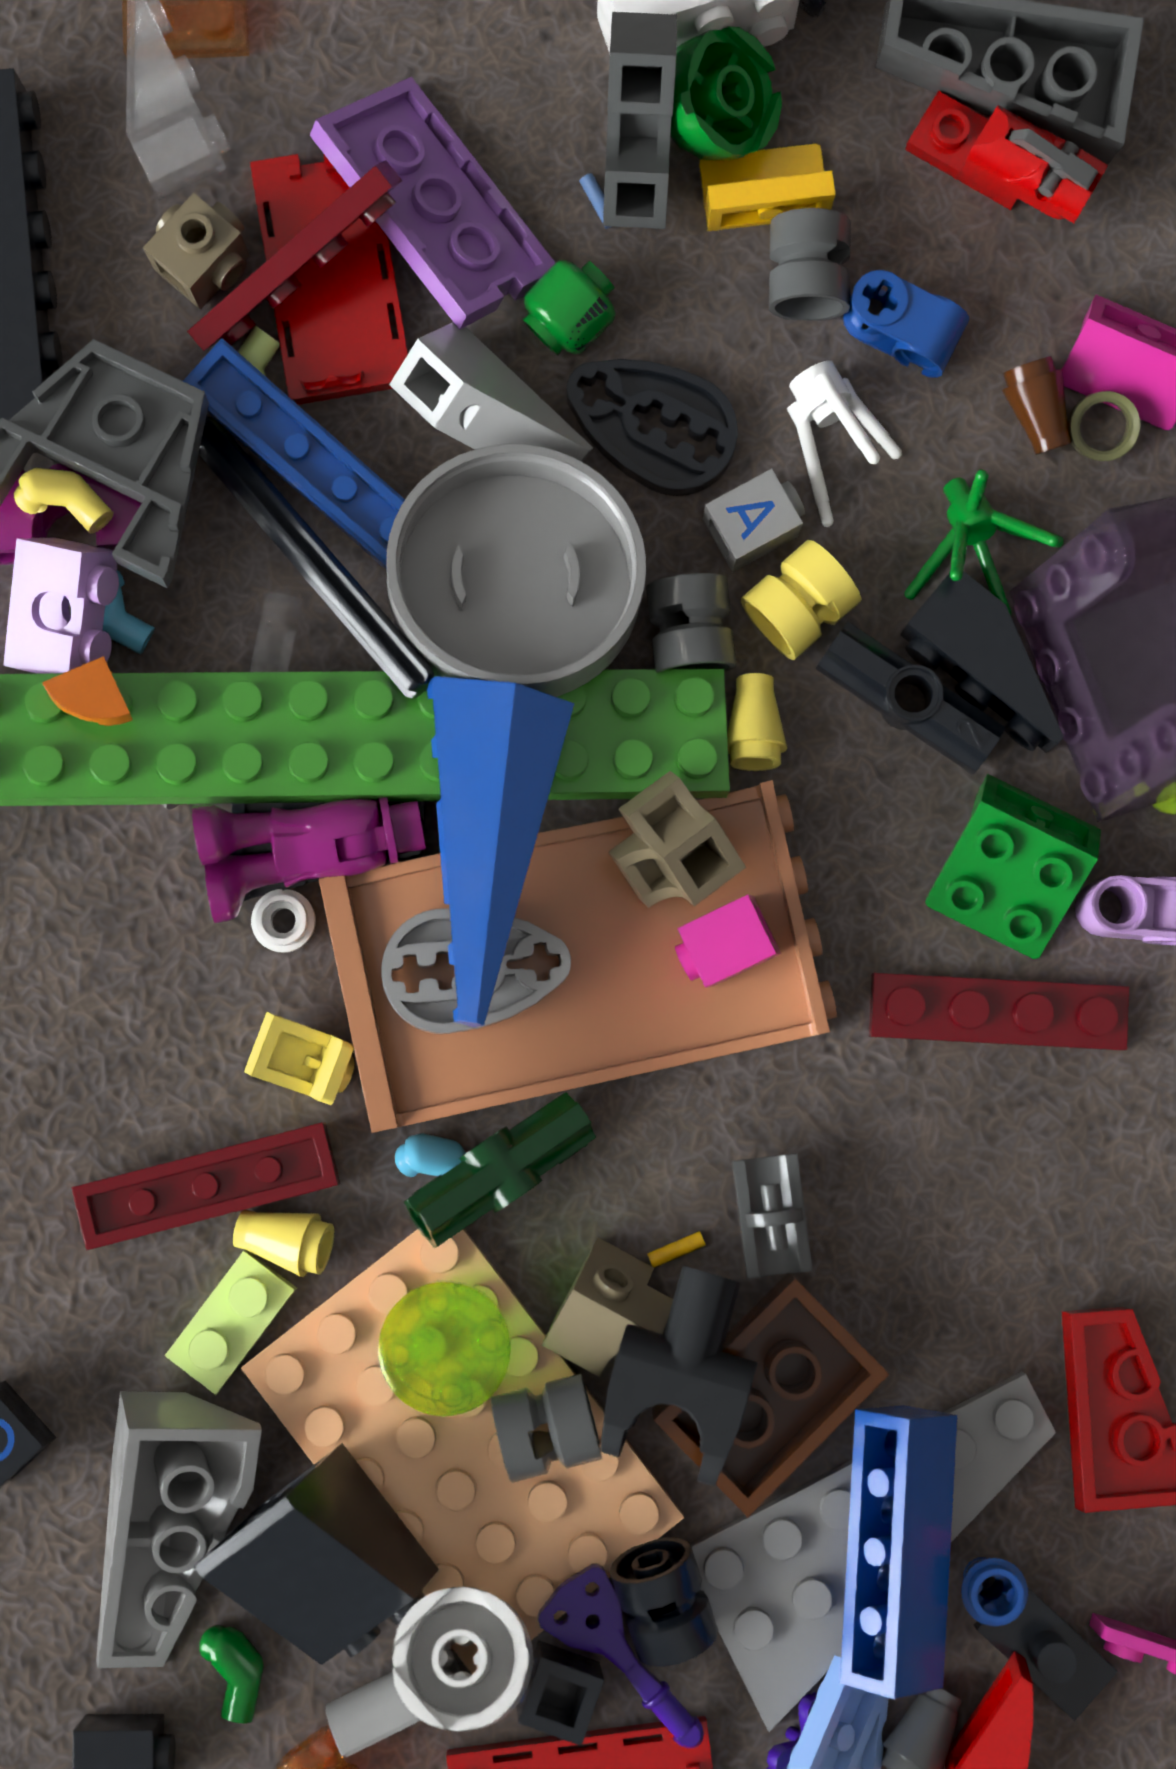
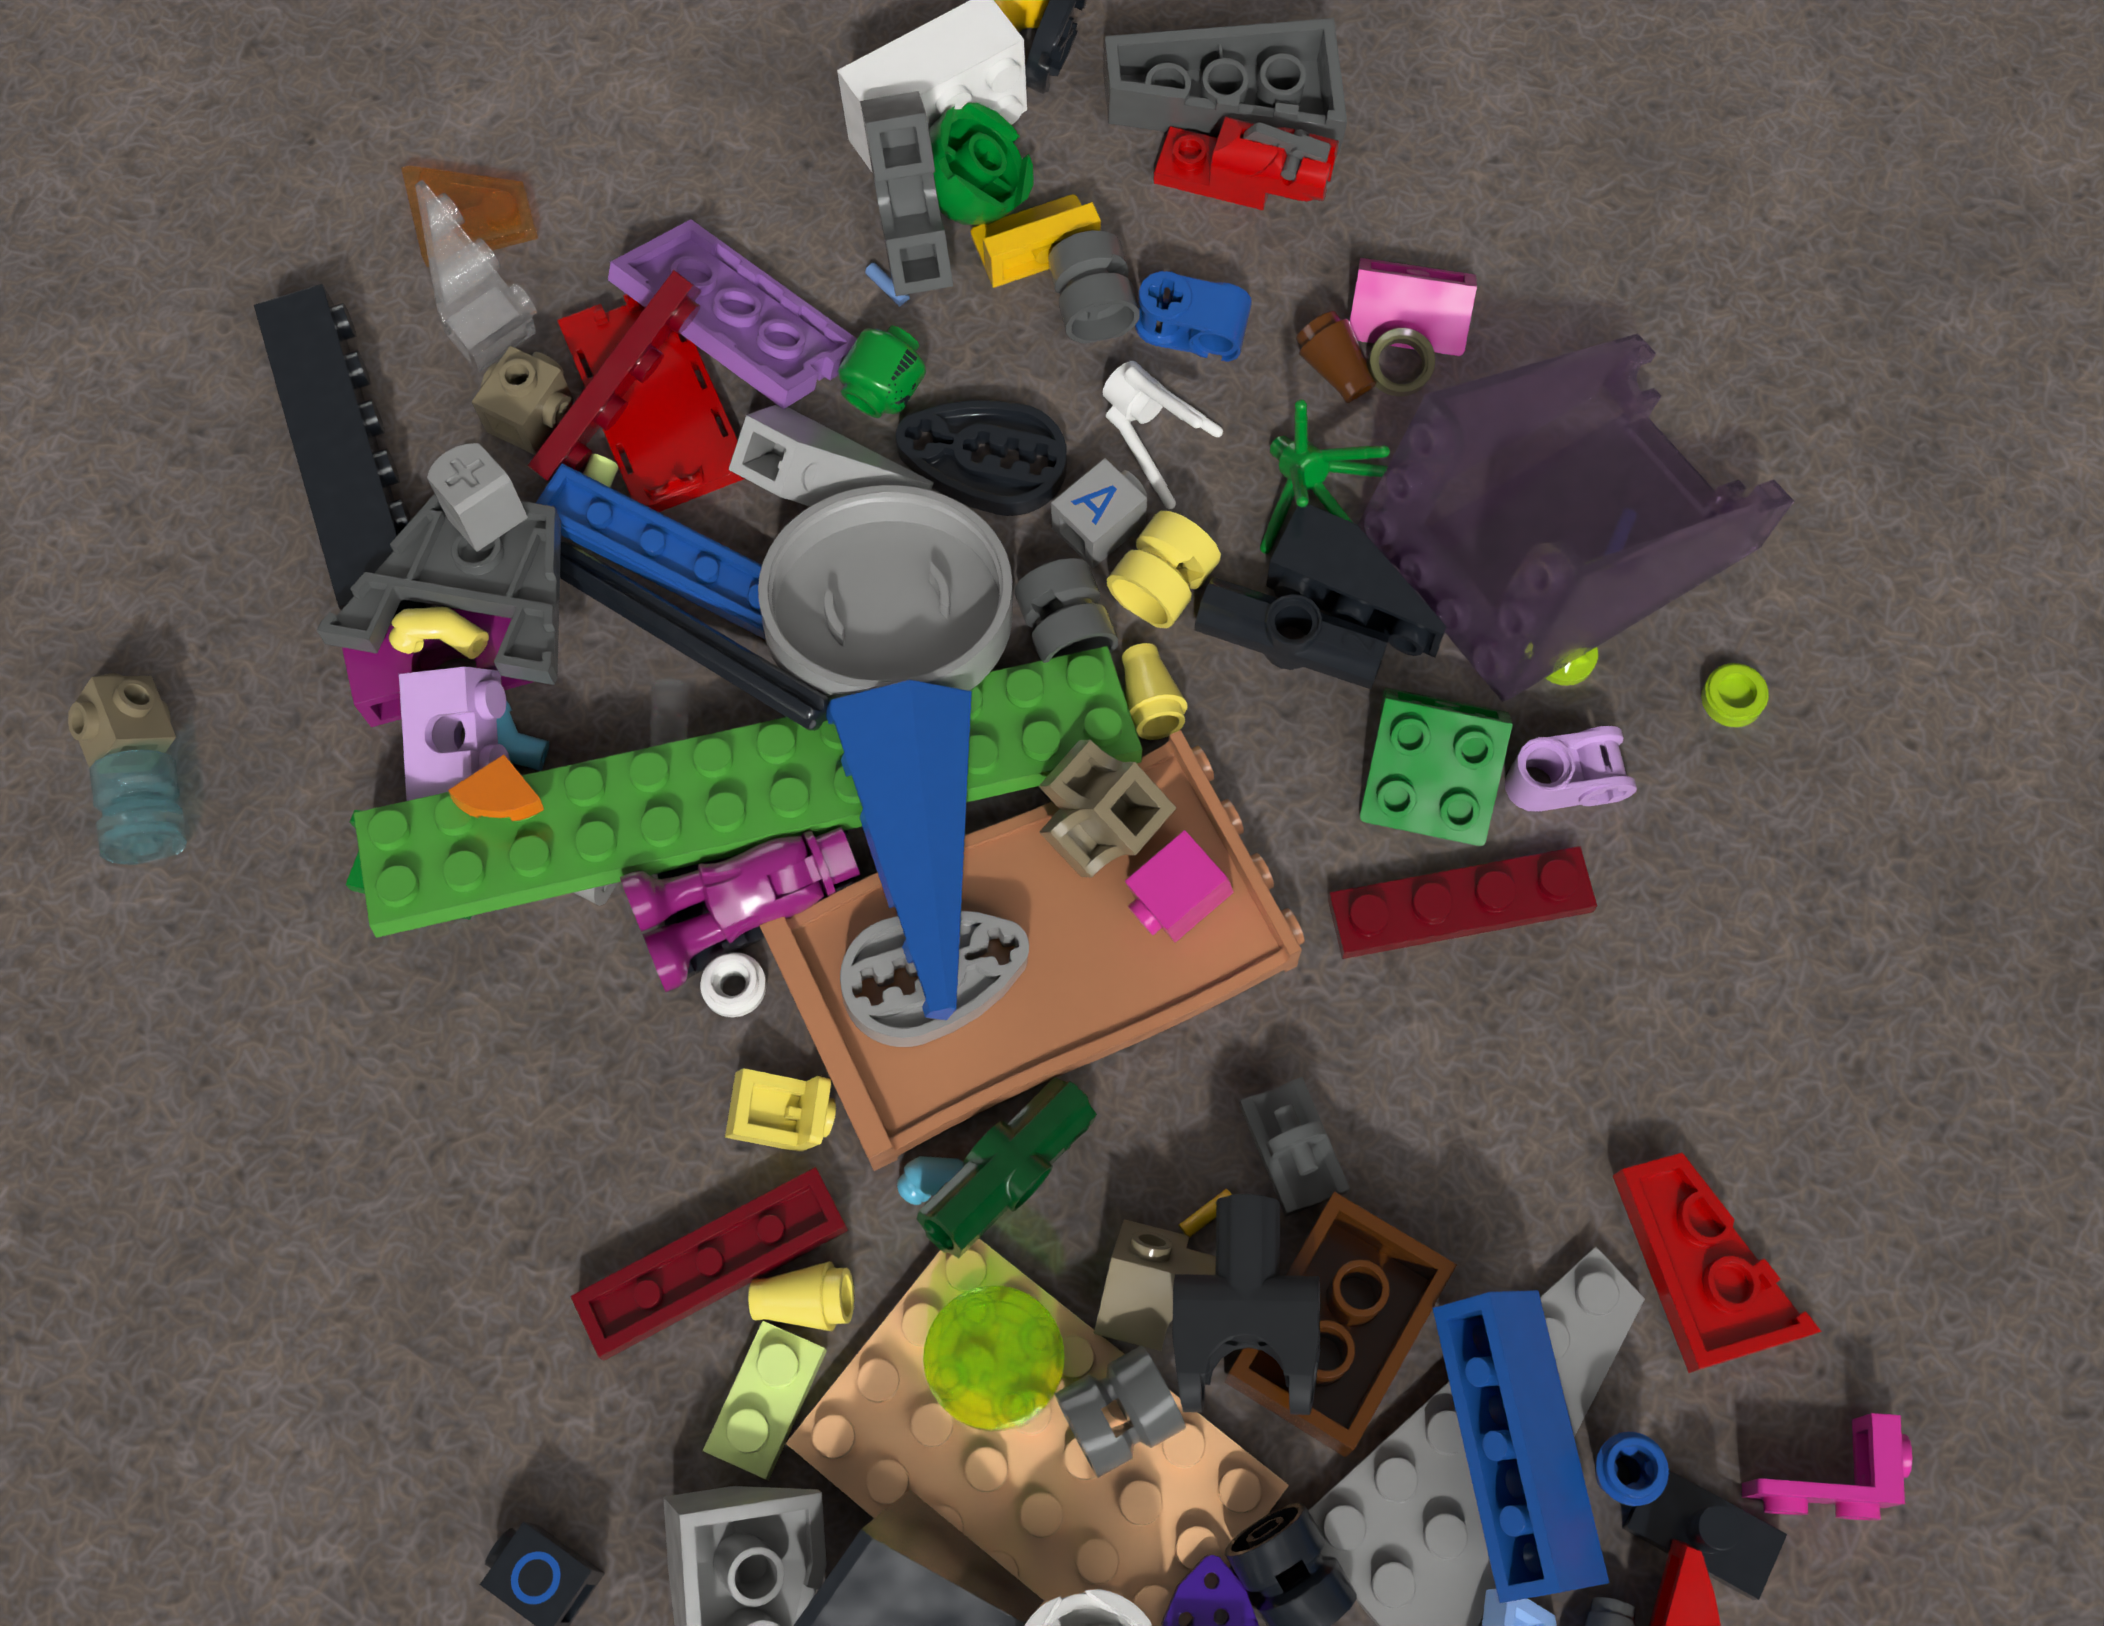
camera: 10 degrees left, 15 degrees down
none -> light grey piece [427,443,528,552]

